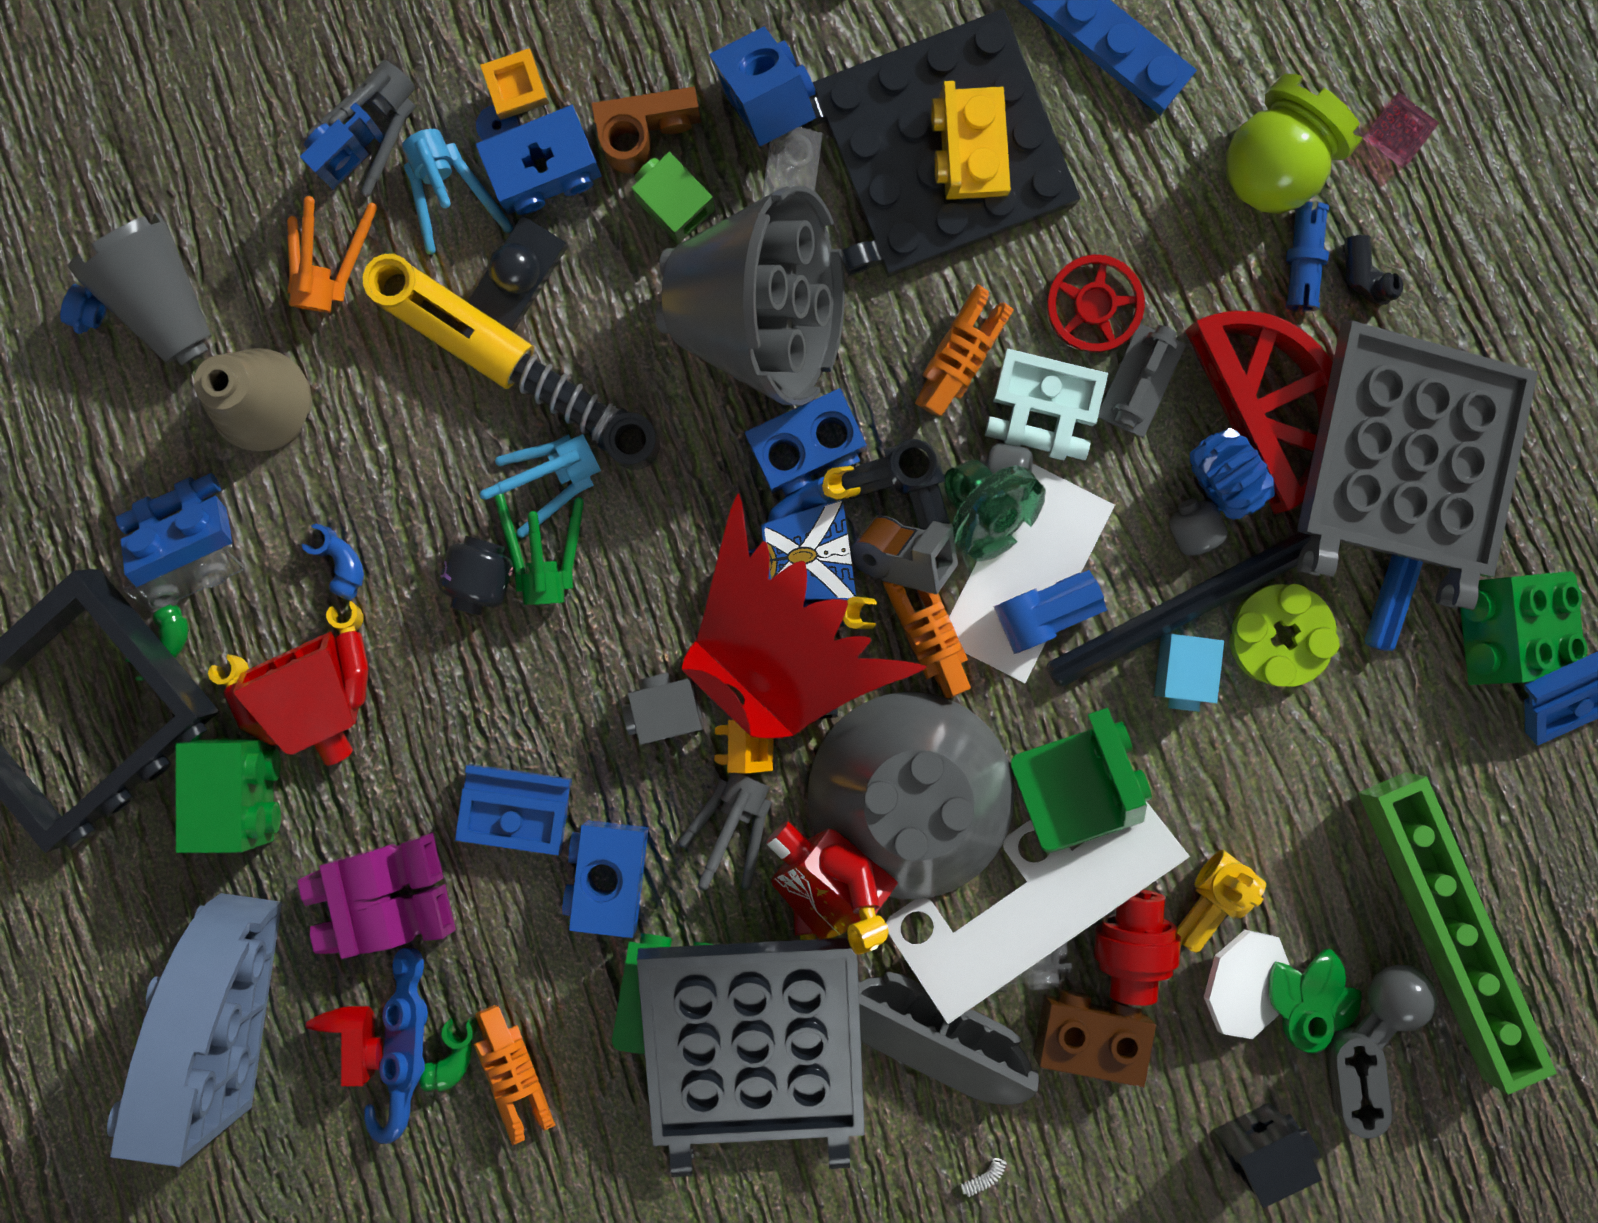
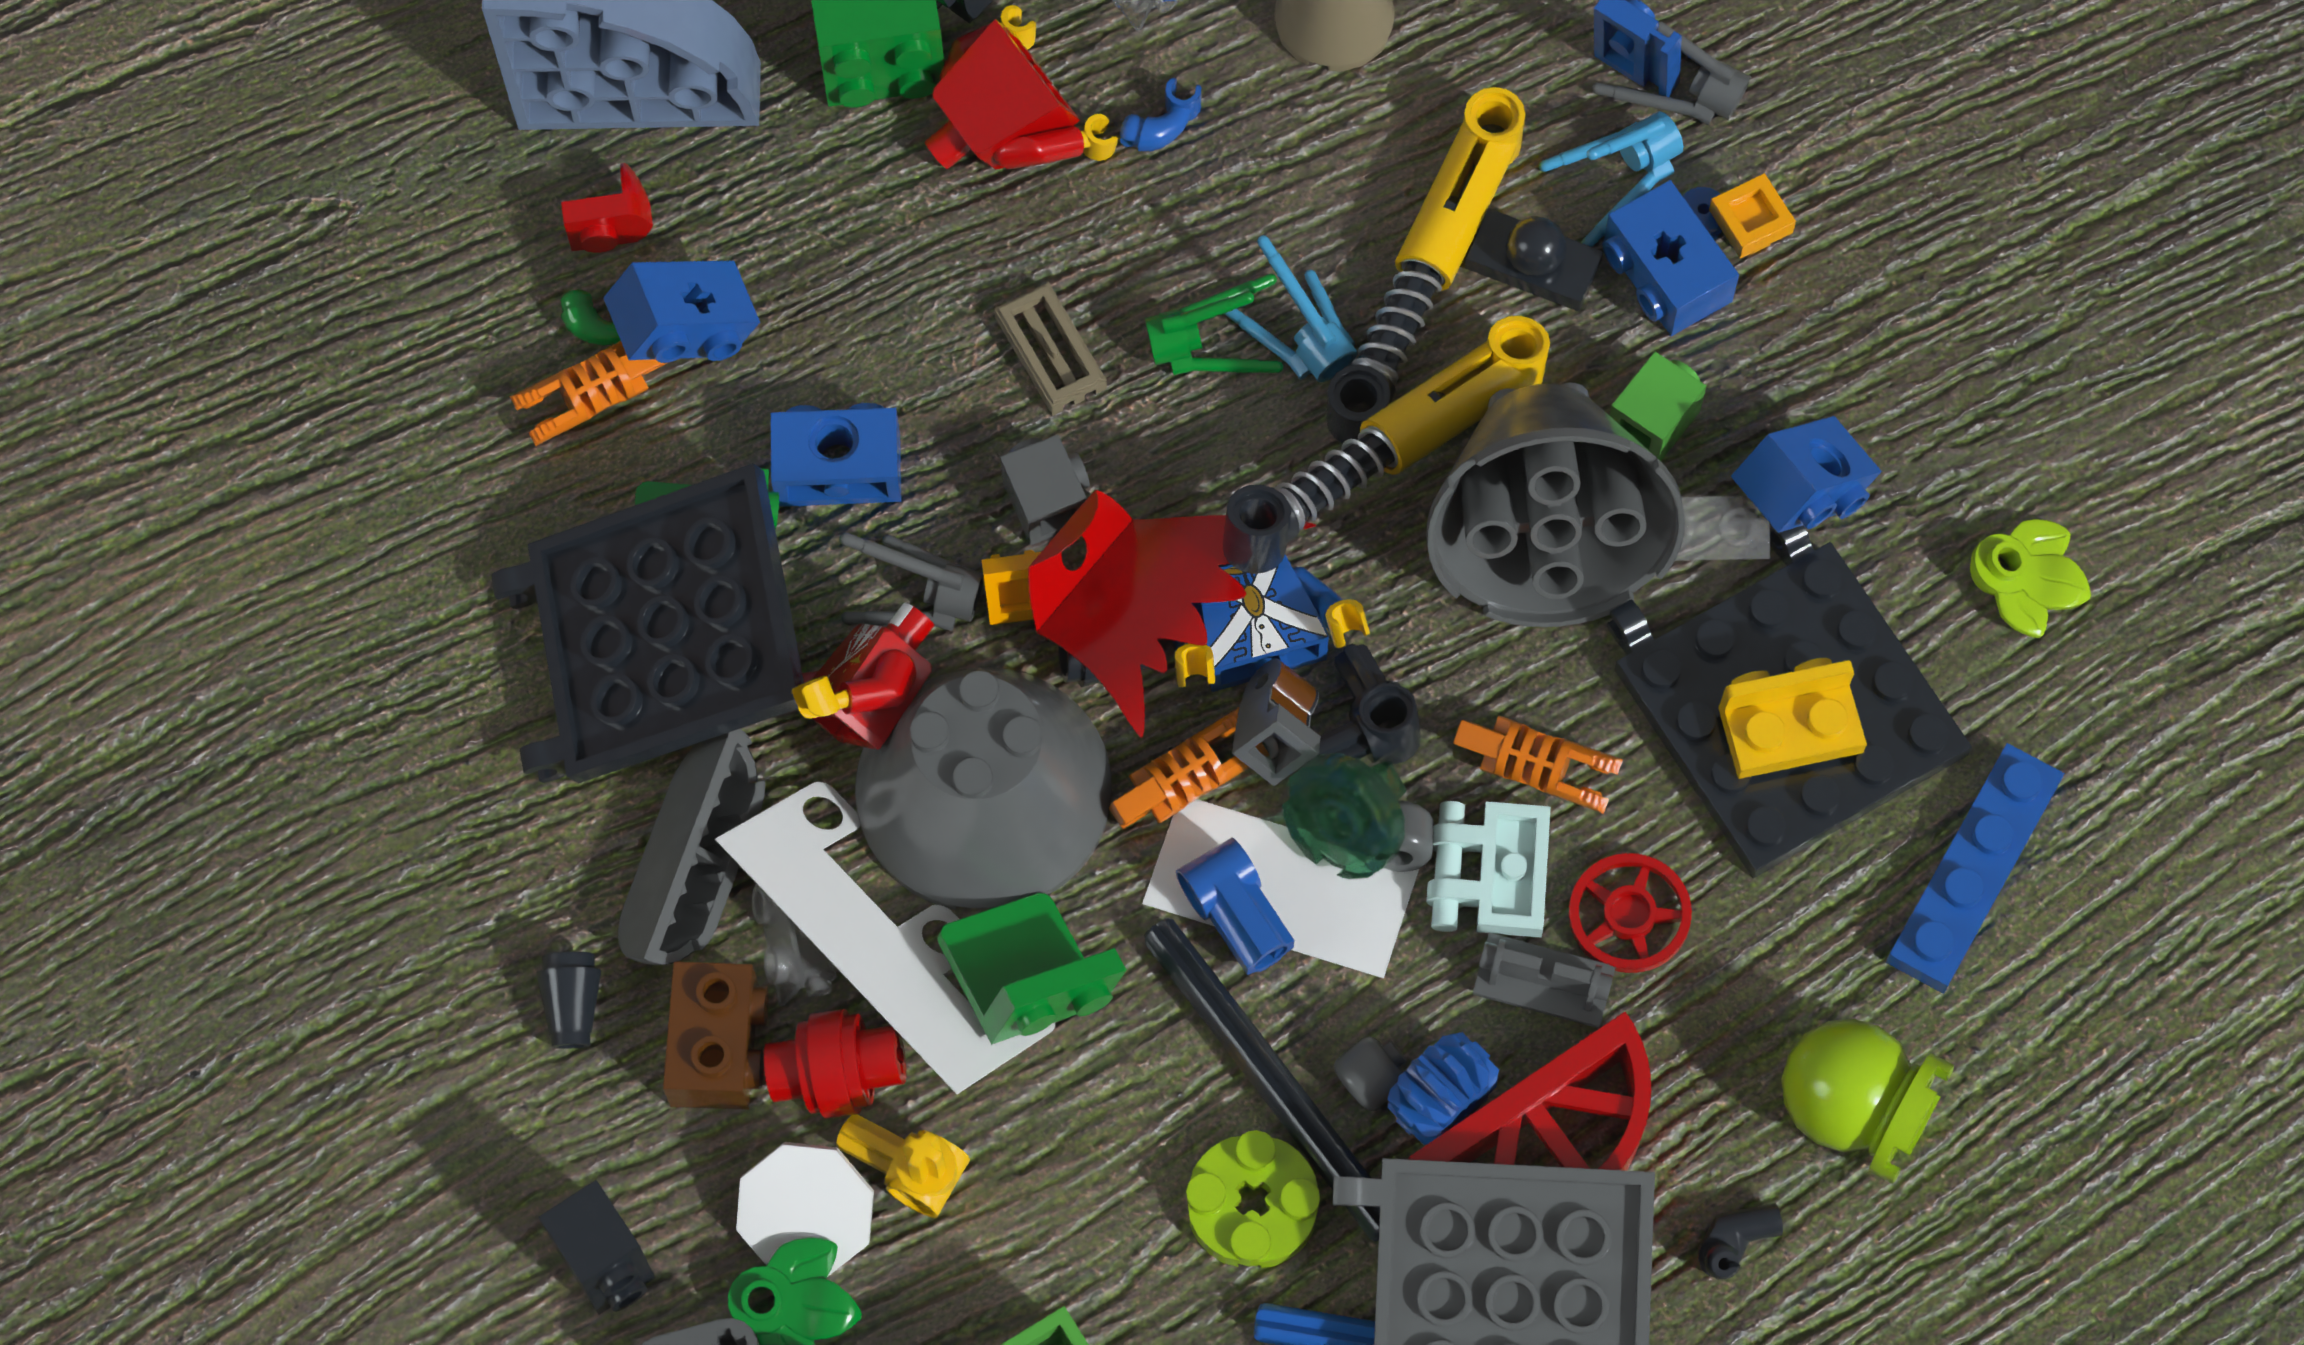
camera: 85 degrees right, 20 degrees down
orange plant [287,196,377,313] -> none
magenta hips [297,833,456,959] -> none
blue piece [364,948,428,1144] -> none
black head [438,536,513,616] -> none
blue plate [455,764,572,855] -> none
dark orange plate [592,86,701,174] -> none
blue brick [745,388,867,497] -> none
white leg [961,1158,1007,1197] -> none
medium azure brick [1154,634,1224,712] -> none
blue pin [1286,202,1329,312] -> none
clear pink tile [1362,92,1439,168] -> none
none -> black cone [536,952,602,1049]
none -> blue brick [604,261,760,363]
none -> dark tan tile [994,282,1107,416]
none -> piece [1222,316,1550,574]

